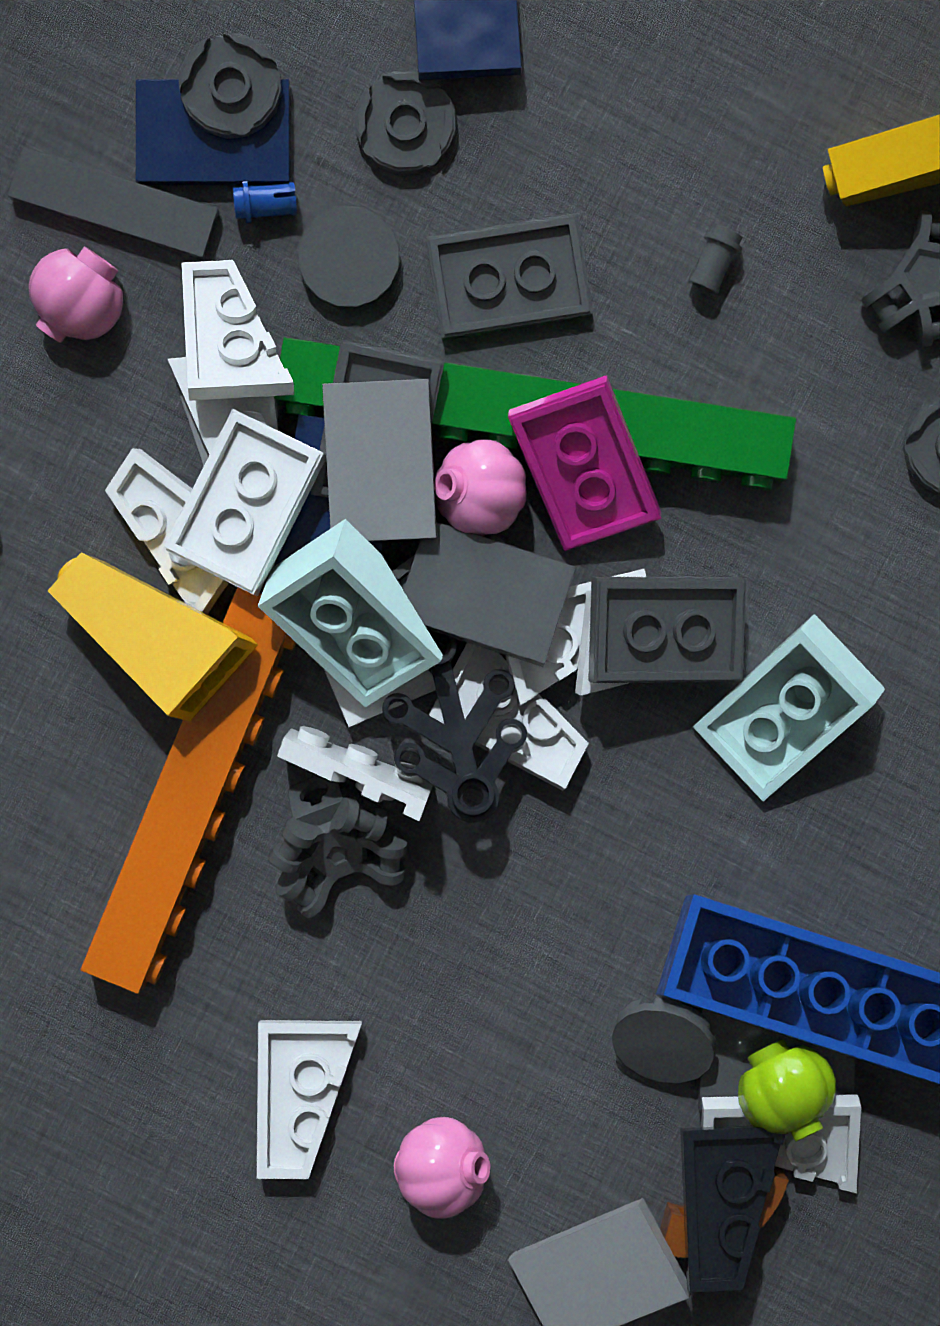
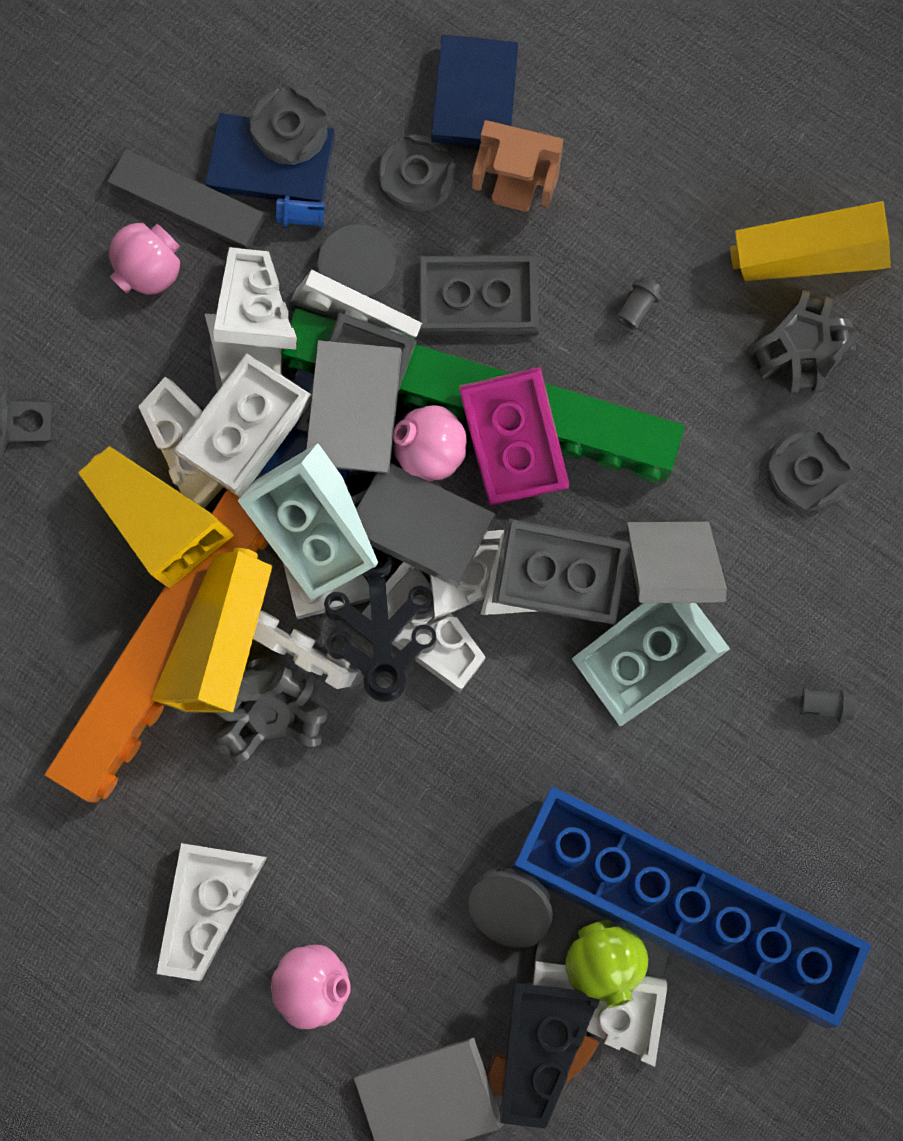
camera: 10 degrees right, 10 degrees down
none -> yellow slope [152,547,272,712]
none -> white wing [290,270,422,339]
none -> nougat panel [472,120,564,212]
none -> light grey tile [627,522,727,603]

